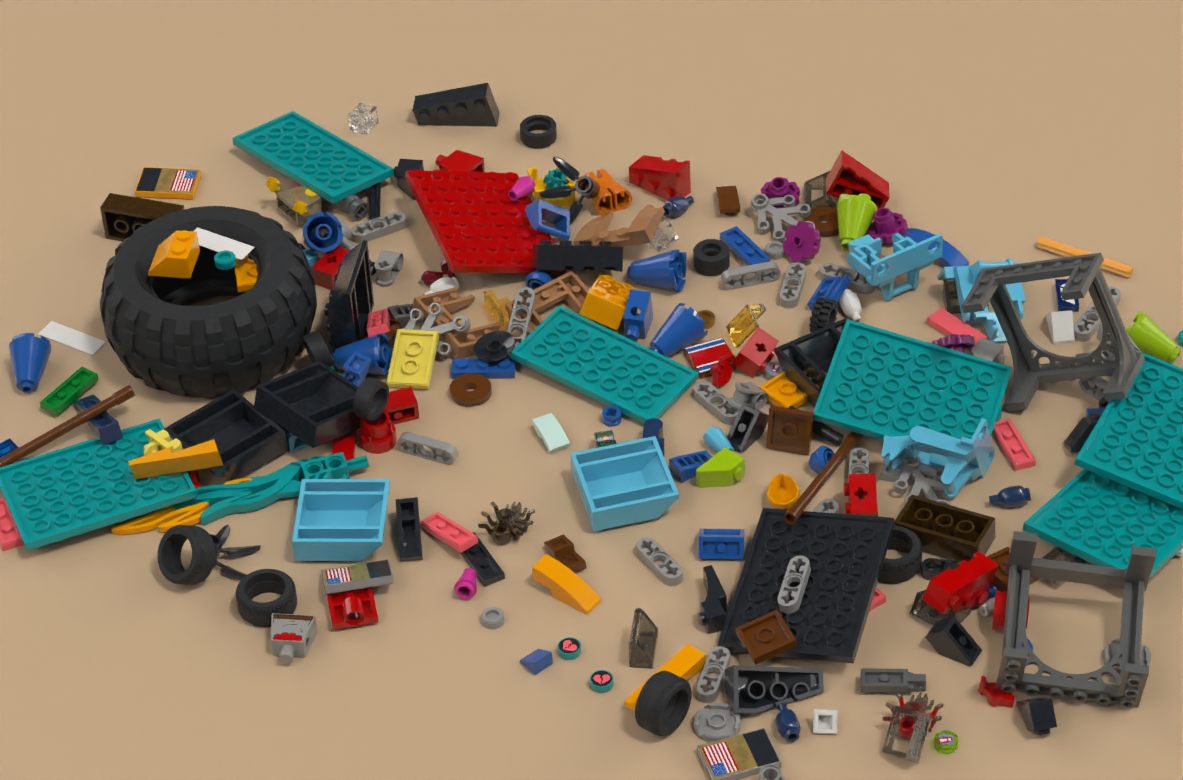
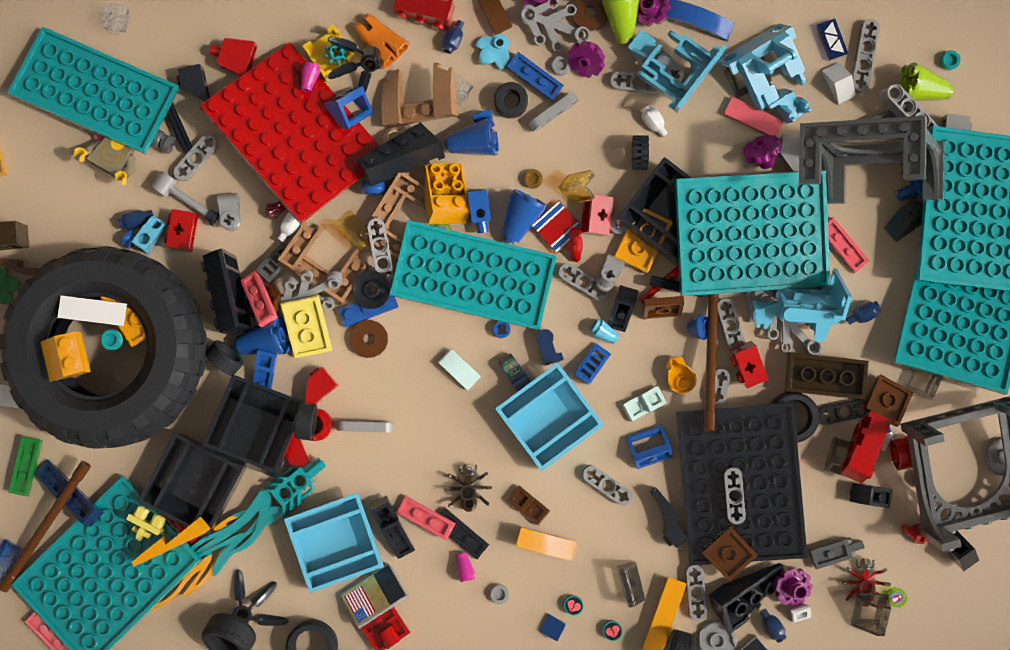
camera: 25 degrees left, 45 degrees up
blue cone [302,212,343,253] -> none
lime slope [696,447,745,488] -> none
light grey beam [779,263,806,309] -> none
blue plate [807,274,851,310] -> none
none -> medium azure plate [475,34,510,70]
none -> light aqua slope [621,386,667,422]
none -> magenta plant [773,566,813,607]

